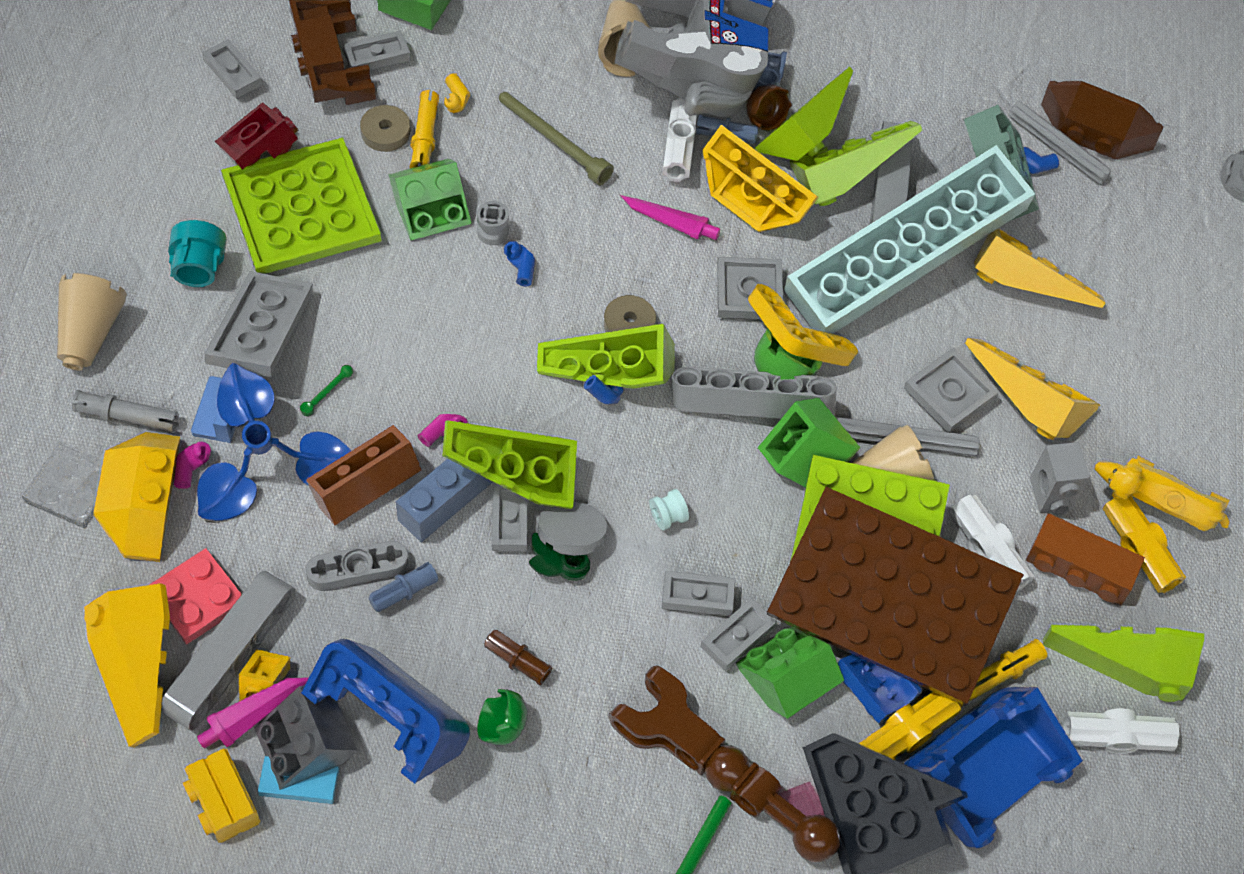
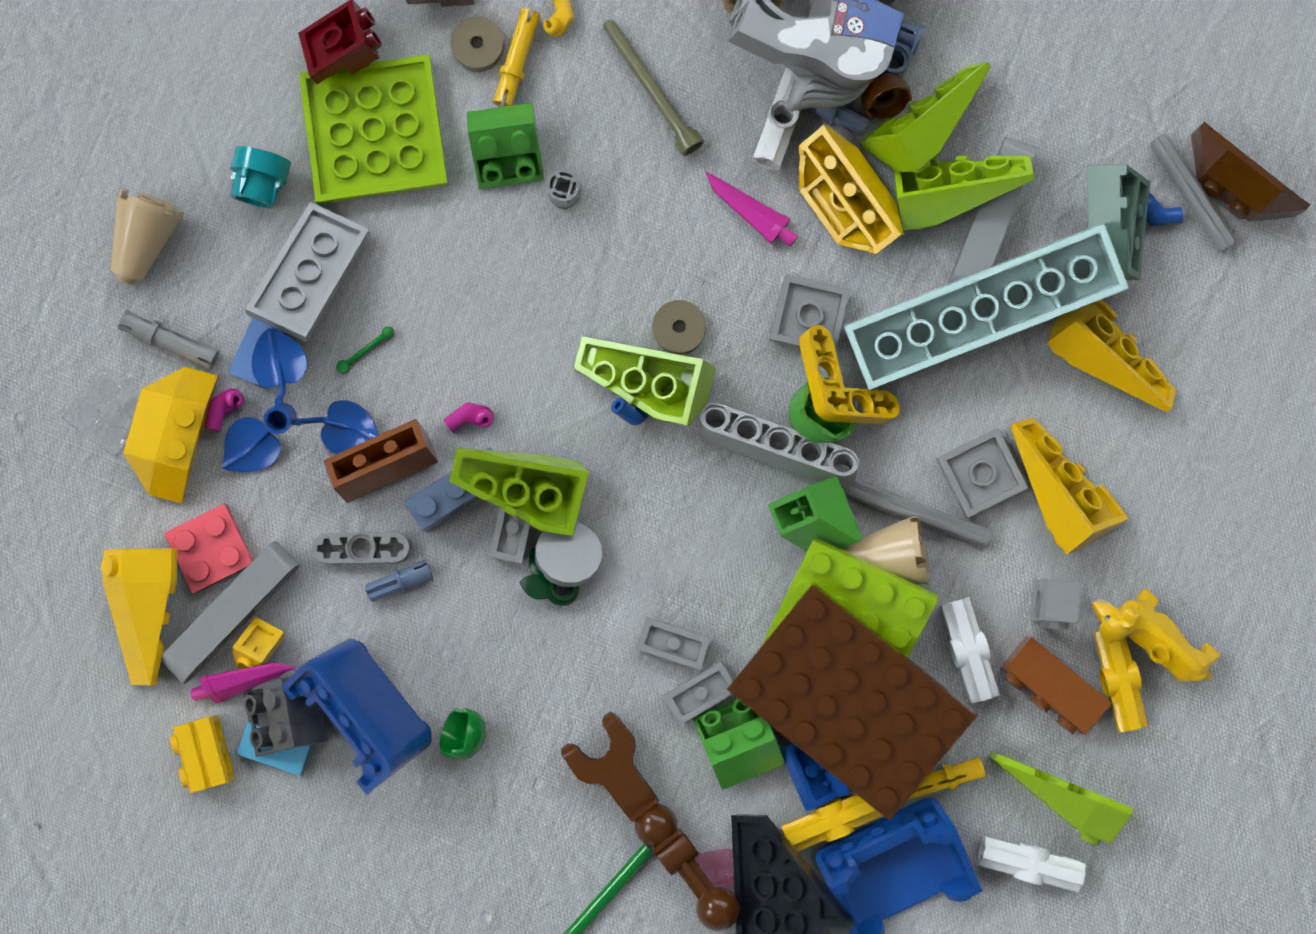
camera: 25 degrees right, 25 degrees up
reddish brown axle [484,630,553,686] -> none
blue arm [504,241,535,287] -> none
light aqua wheel [649,489,689,531] -> none

